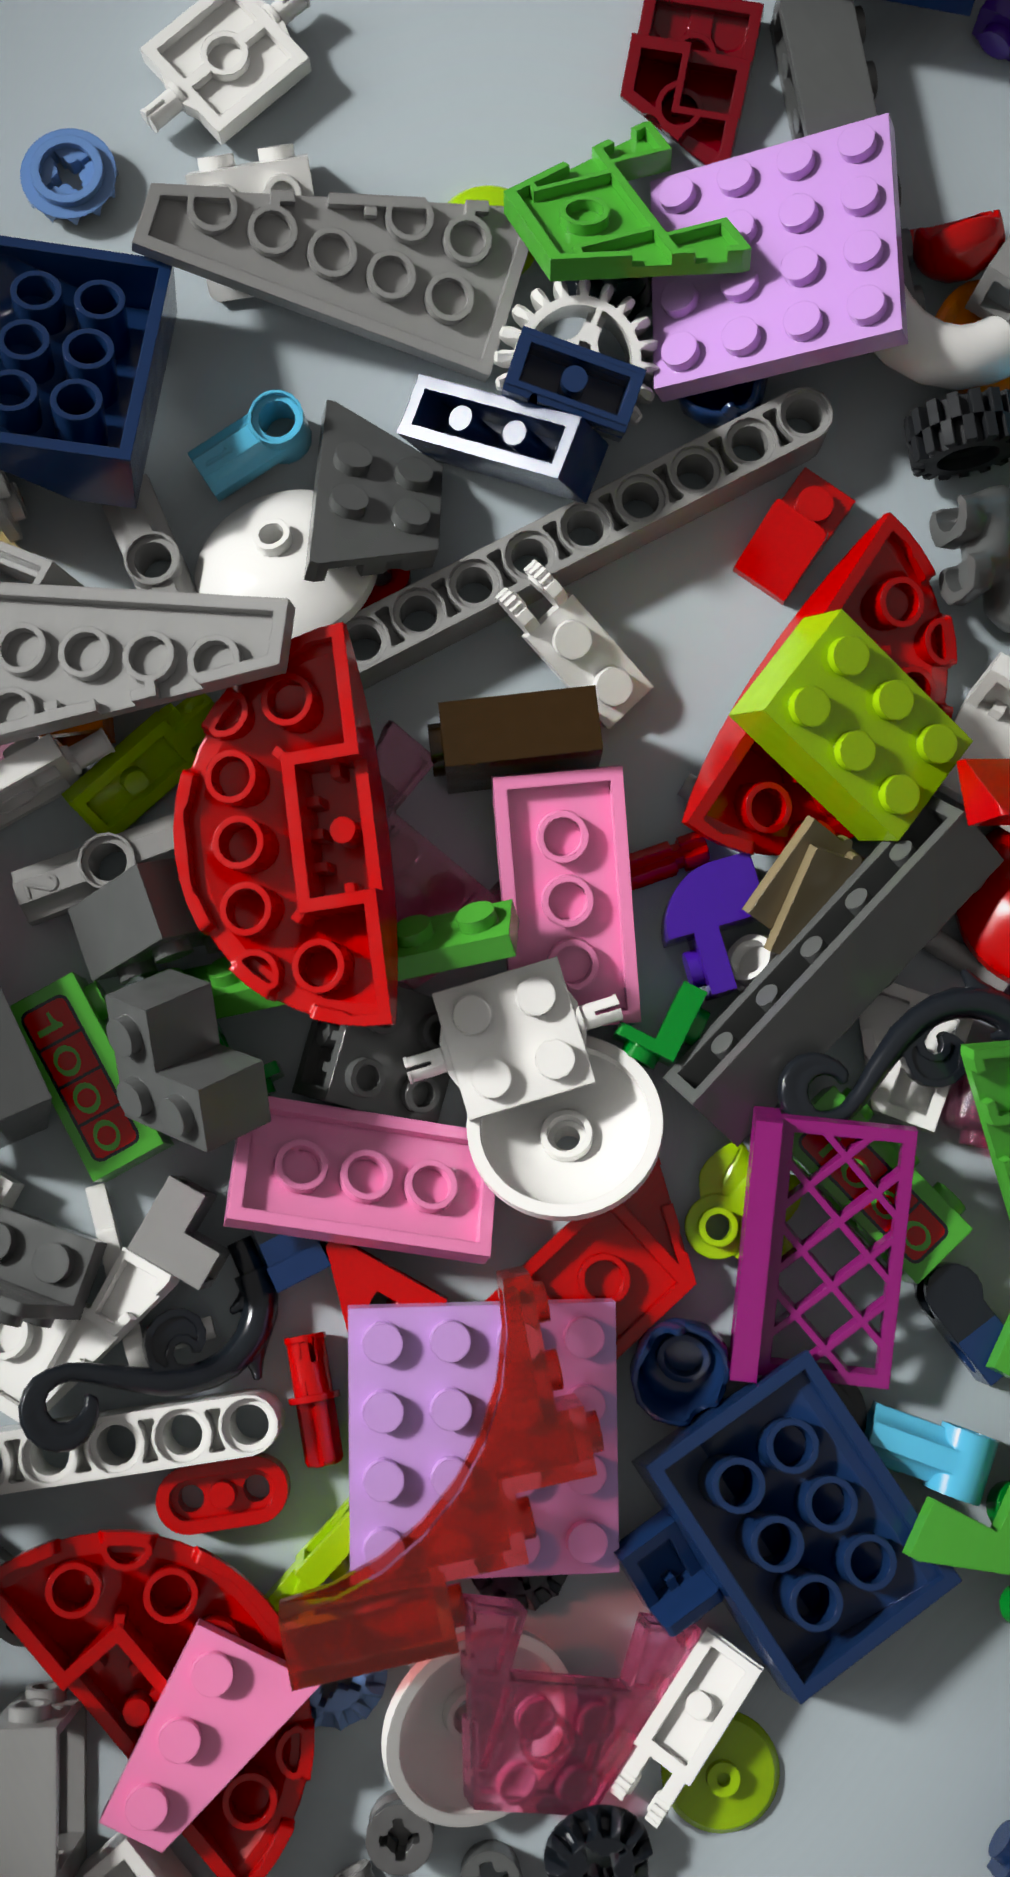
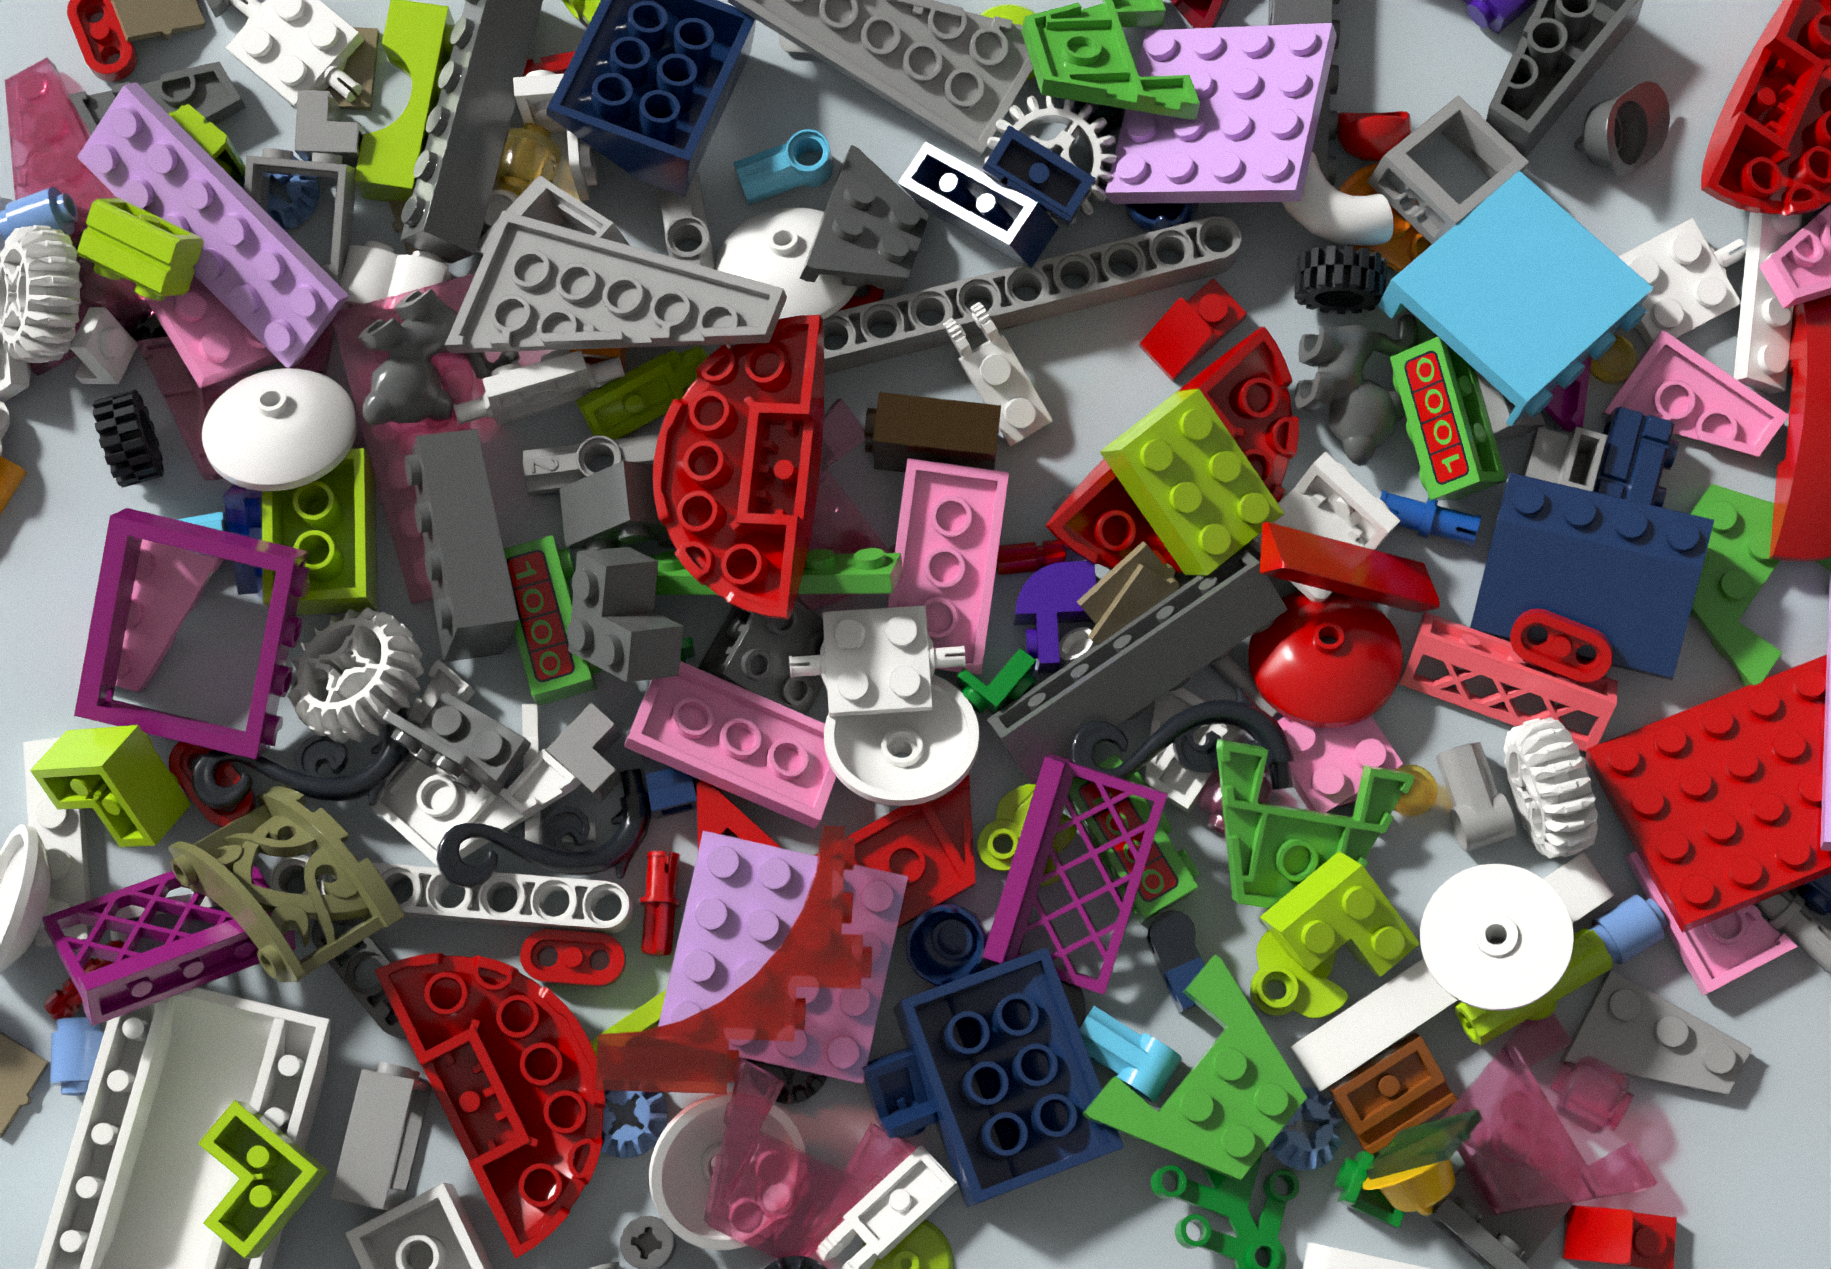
camera: 15 degrees right, 5 degrees down
bright pink wing [99,1618,321,1853] -> none

